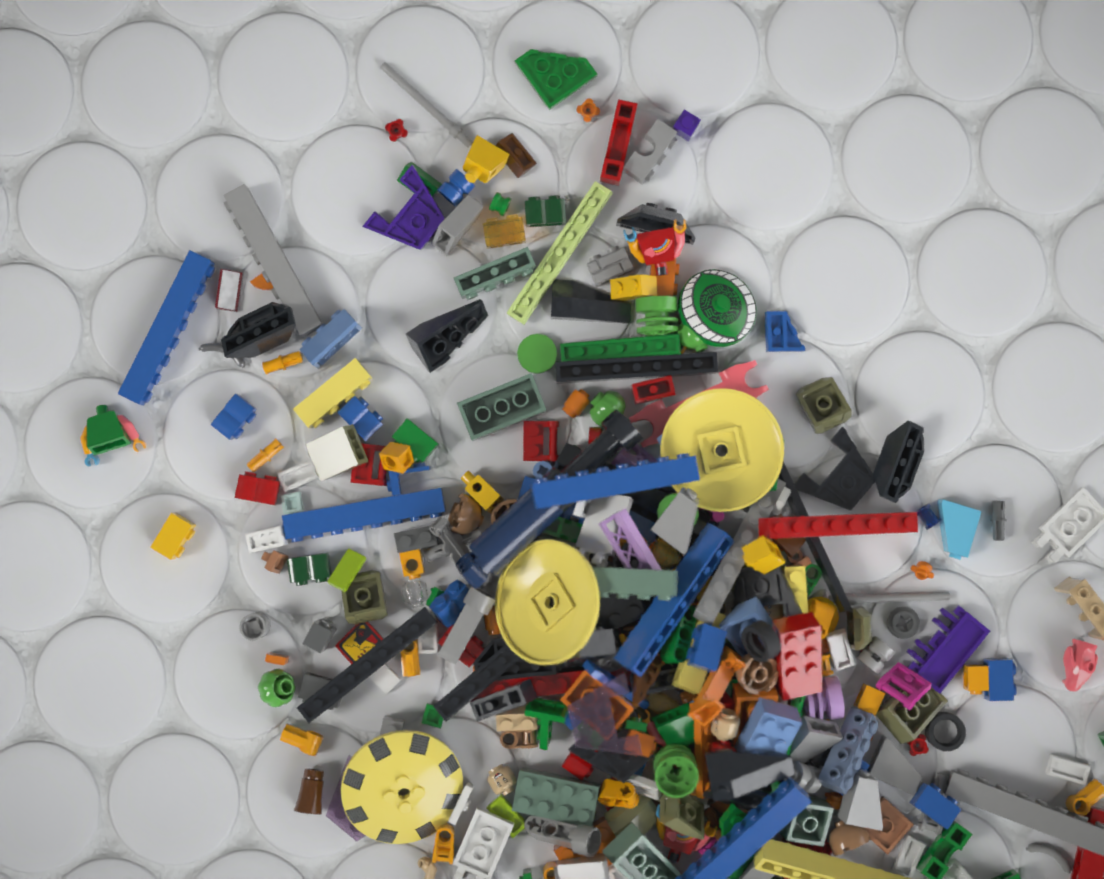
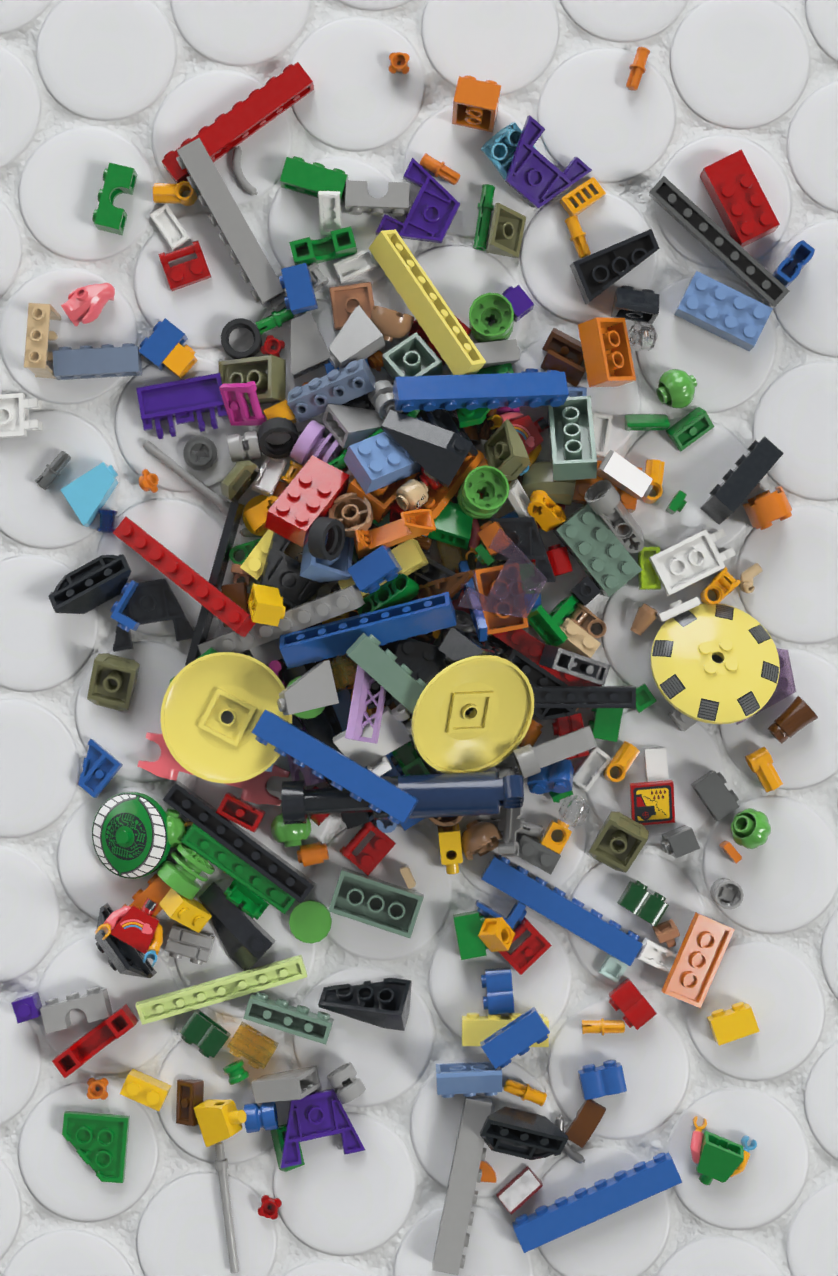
camera: 145 degrees left, 0 degrees up
white tile [277,459,319,492] -> none
black tile [297,607,438,723] -> none
brick [305,424,368,481] -> none
lime tile [327,548,366,593] -> none
tan head [487,764,517,796] -> none
white tile [772,487,791,515] -> none
none -> sand blue brick [53,343,142,380]
none -> blue bracket [110,580,140,632]
none -> yellow brick [120,1068,172,1111]
none -> red plate [158,240,211,291]
none -> green hinge [224,879,269,920]
none -> green pin [255,308,296,335]
none -> black tyre [257,417,299,459]
none -> light grey wheel [327,1062,366,1104]
none -> tan tile [400,865,416,889]
none -> blue brick [480,1007,550,1069]
none -> reddish brown slope [565,1099,606,1148]
none -> black brick [569,576,601,606]
none -> green brick [588,708,623,742]
none -> medium nougat cone [630,603,658,636]
none -> plate [661,912,735,1008]

